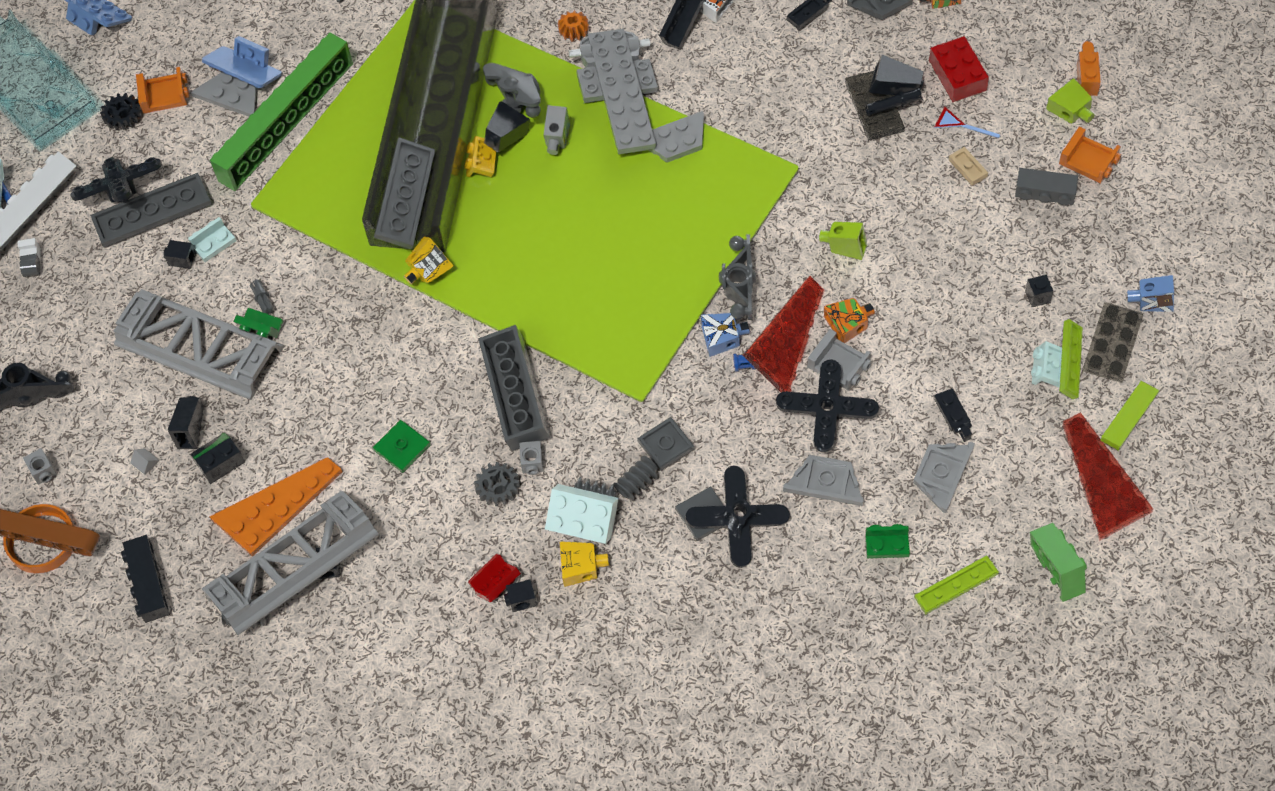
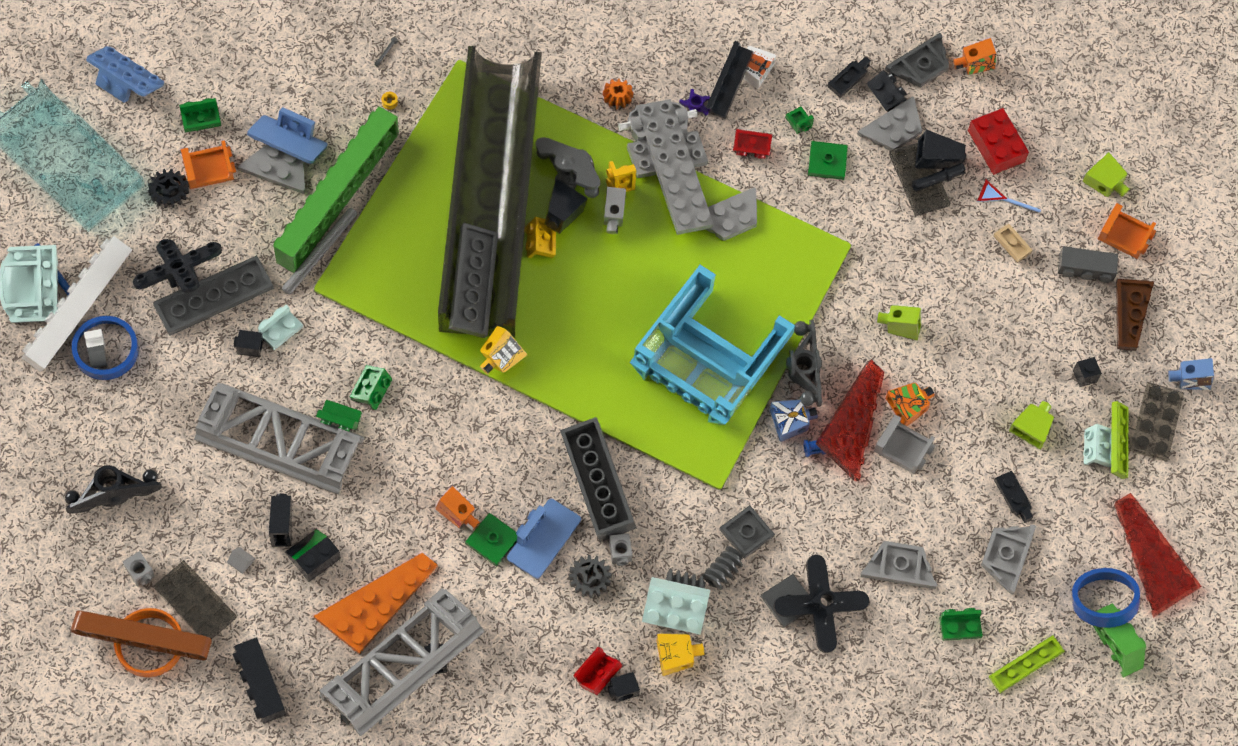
camera: 15 degrees left, 5 degrees up
dark grey axle [250,280,273,314] -> none
black piece [776,359,879,452] -> none
orange hinge [1076,41,1101,96] -> none
lime tile [1100,381,1159,451] -> none
none -> blue piece [72,316,139,380]
none -> clear smoke plate [153,560,237,639]
none -> green bracket [179,98,221,133]
none -> light grey axle [282,208,357,294]
none -> green bracket [349,365,392,410]
none -> yellow bush [381,91,398,110]
none -> orange torso [436,486,480,531]
none -> medium blue bracket [507,499,581,579]
none -> yellow bracket [606,161,636,192]
none -> medium azure piece [630,265,795,425]
none -> dark purple animal [679,89,710,116]
none -> red bracket [733,129,773,159]
none -> green bracket [785,106,814,134]
none -> green plate [808,141,848,180]
none -> light grey wing [857,97,922,152]
none -> black bracket [866,70,908,112]
none -> lime torso [1009,401,1054,450]
none -> blue piece [1072,568,1140,628]
none -> reddish brown wing [1116,278,1155,351]

